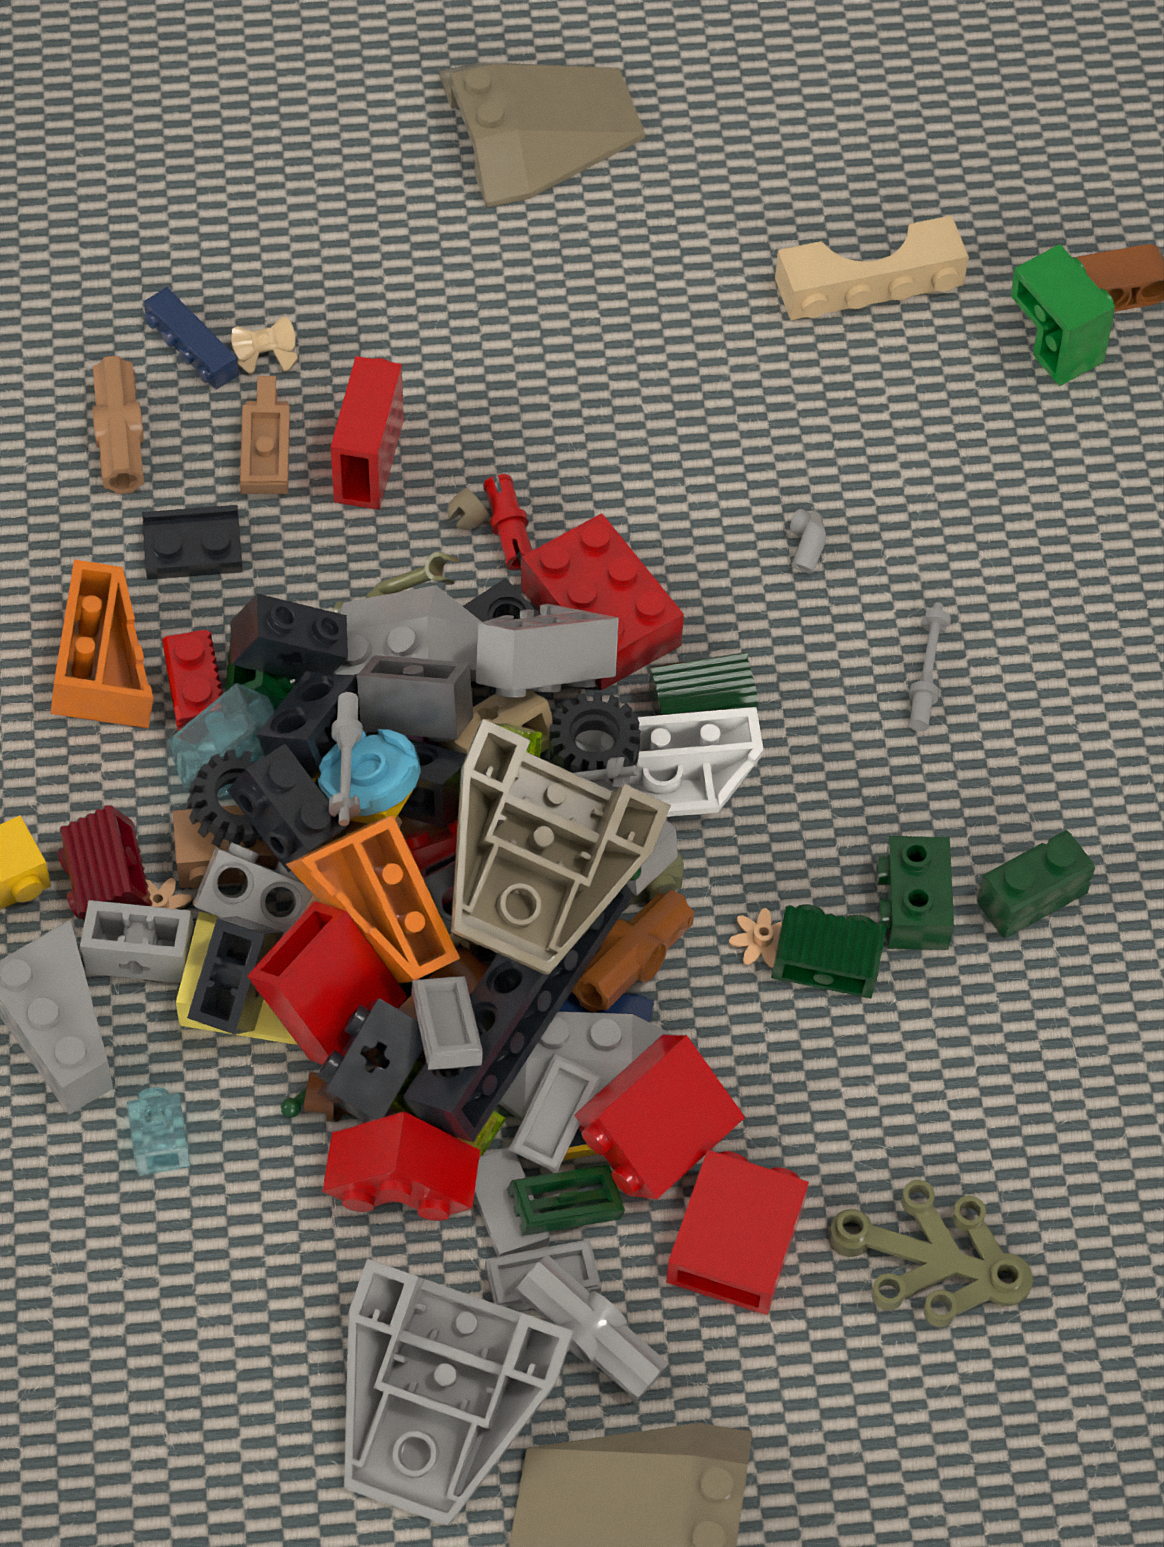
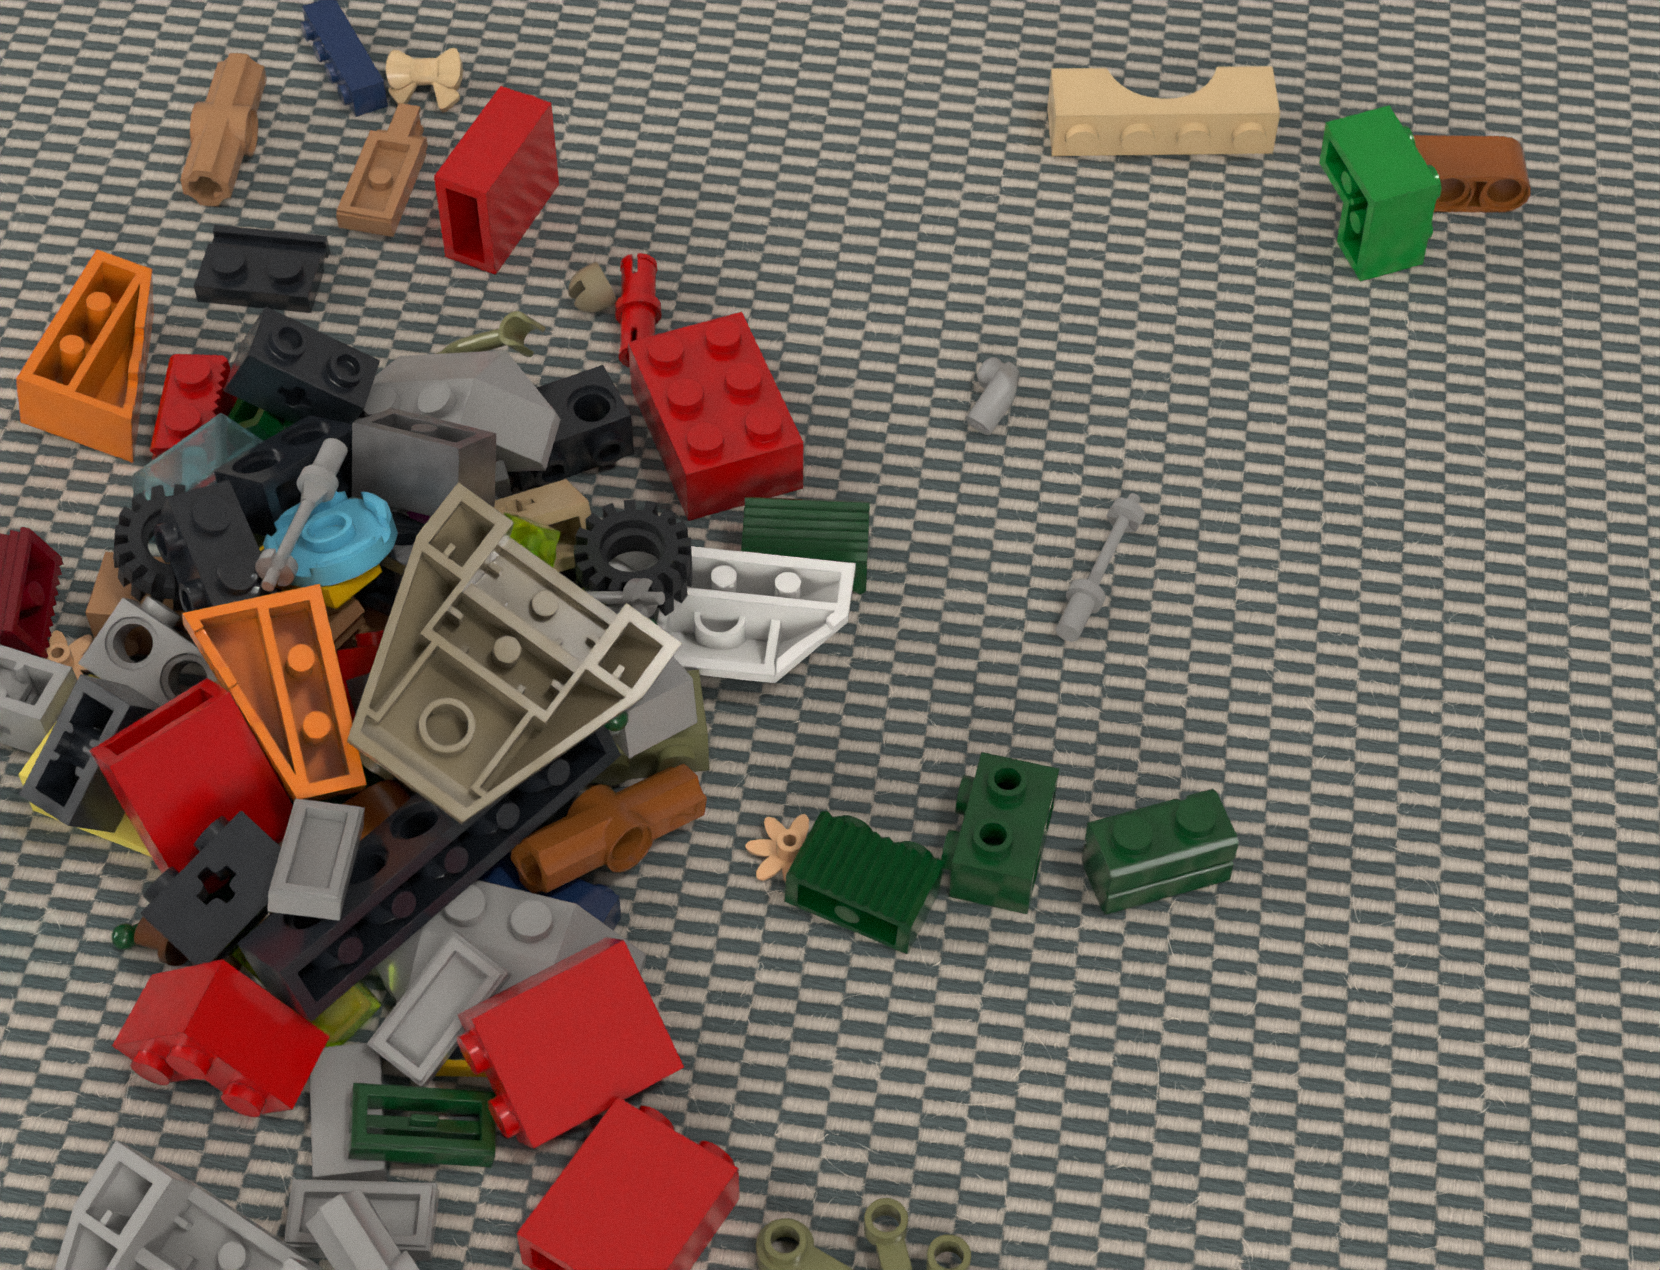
camera: 15 degrees right, 5 degrees down
light grey wedge [476,604,619,697] -> none

